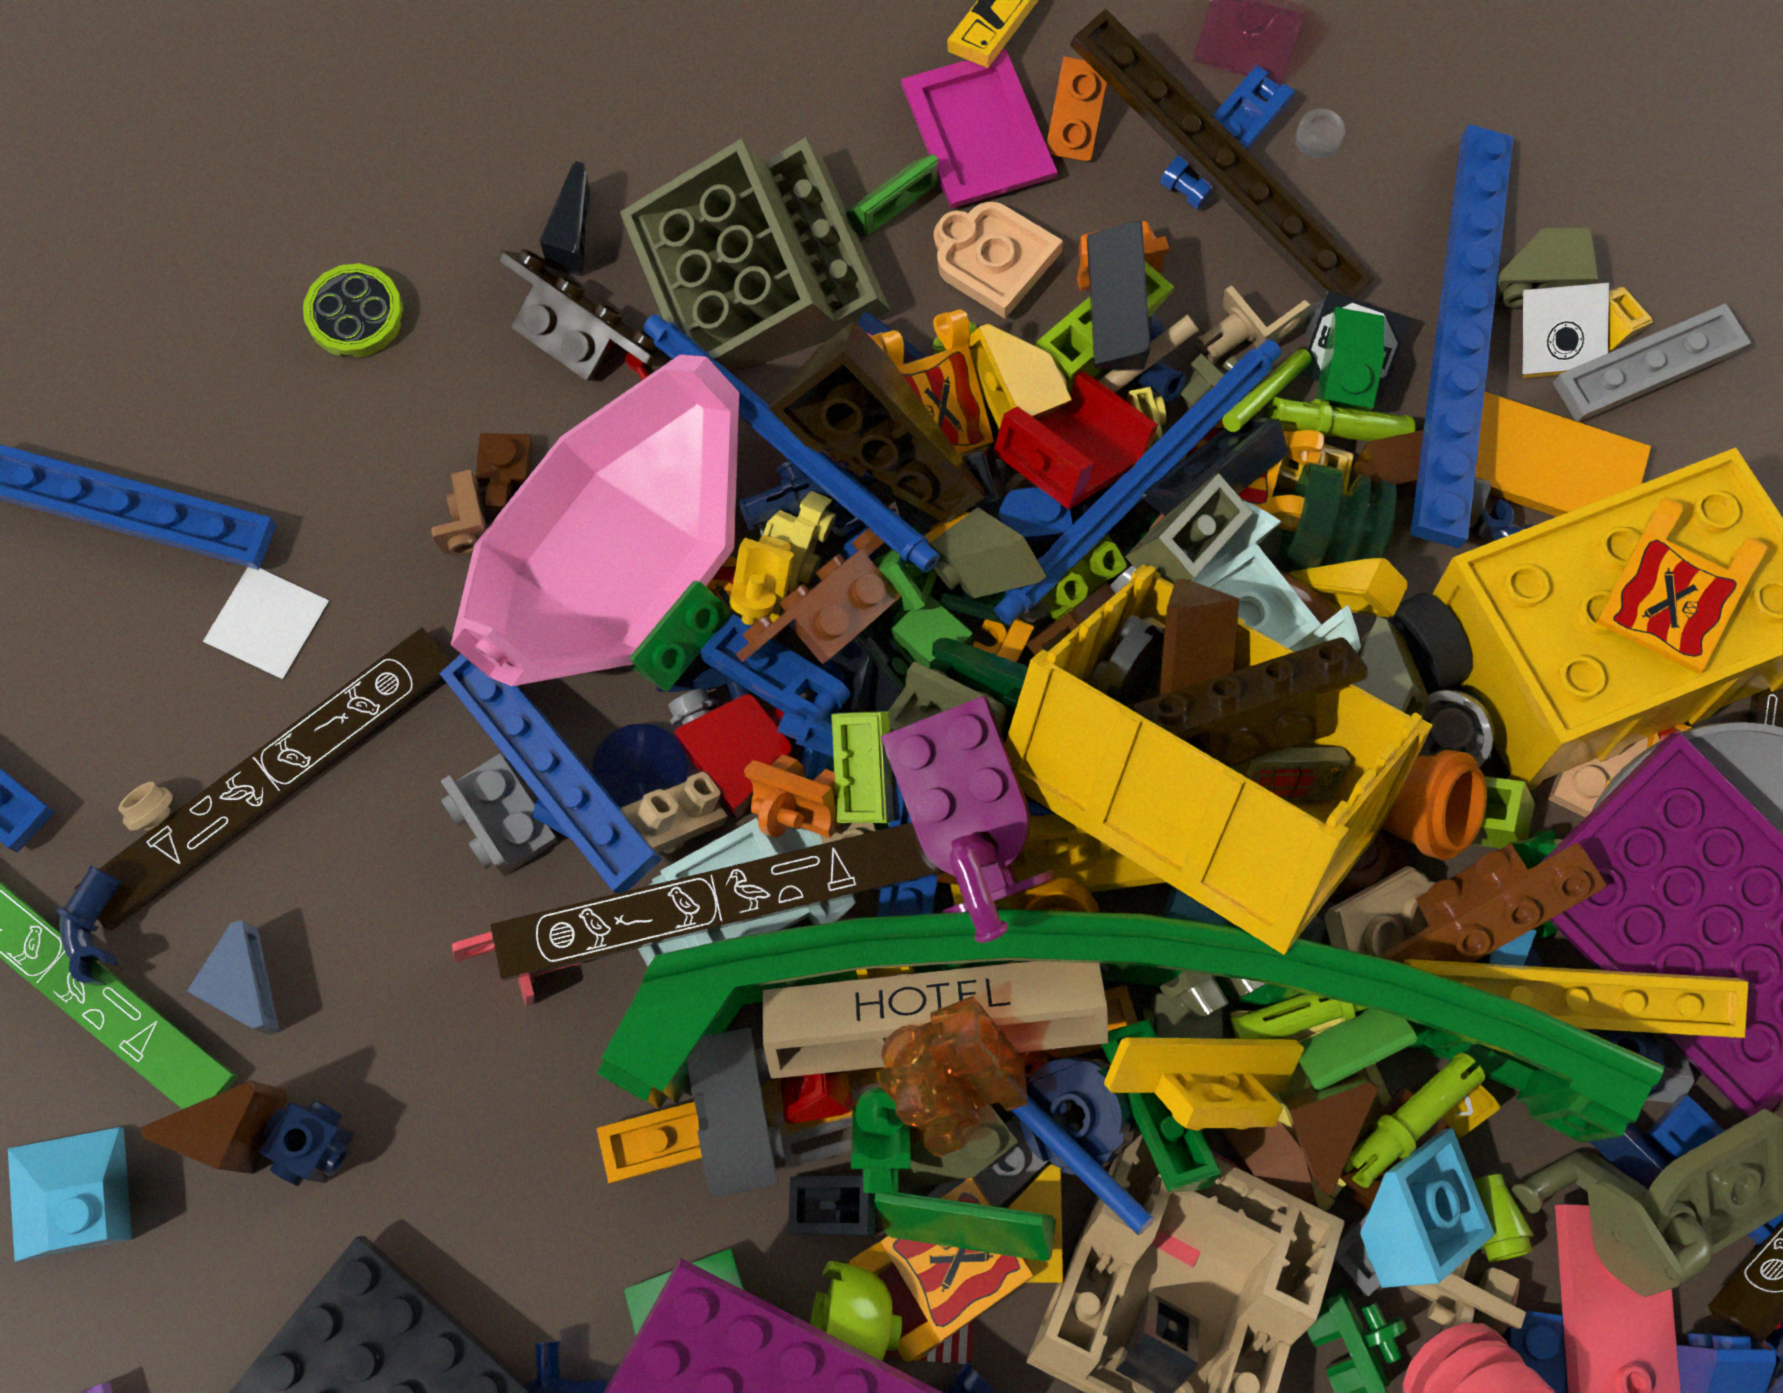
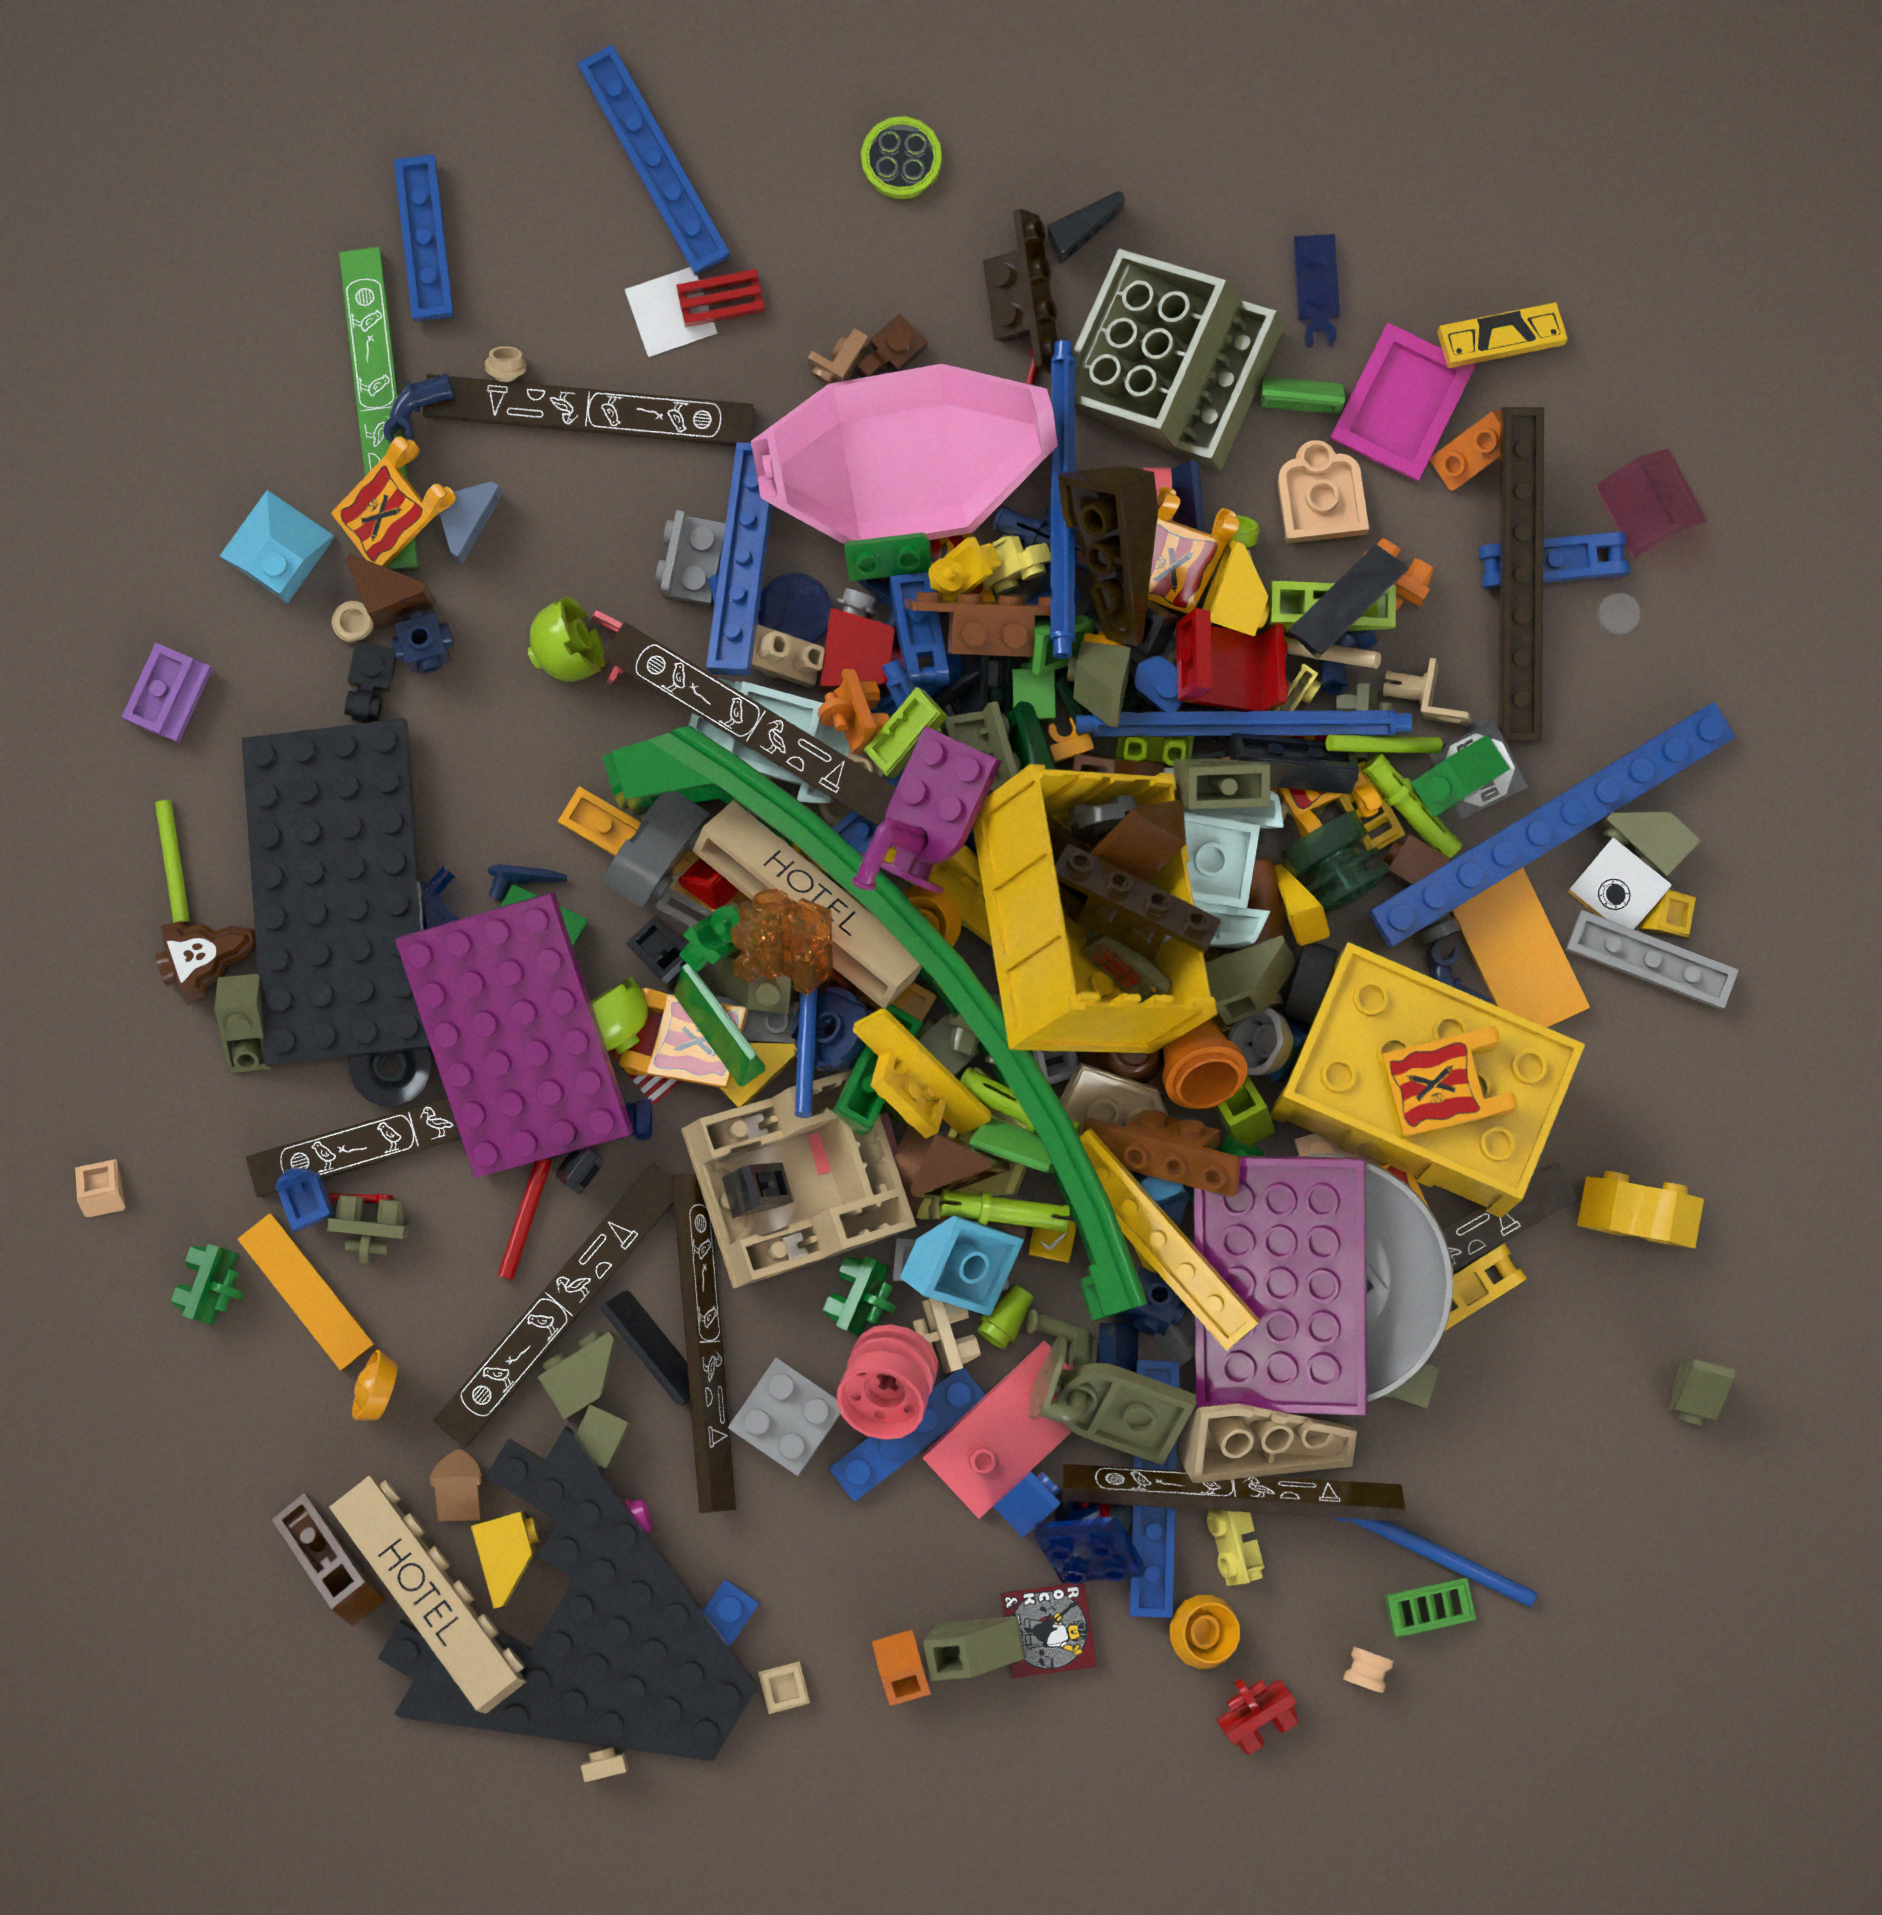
camera: 50 degrees right, 10 degrees up
none -> light orange flag [331,436,456,568]
none -> tan tile [332,601,375,644]
none -> black plate [344,641,397,723]
none -> dark blue bar [487,864,567,900]
none -> lime cylinder [528,596,606,682]
none -> red tile [676,269,765,328]
none -> clear blue plate [1293,234,1340,348]

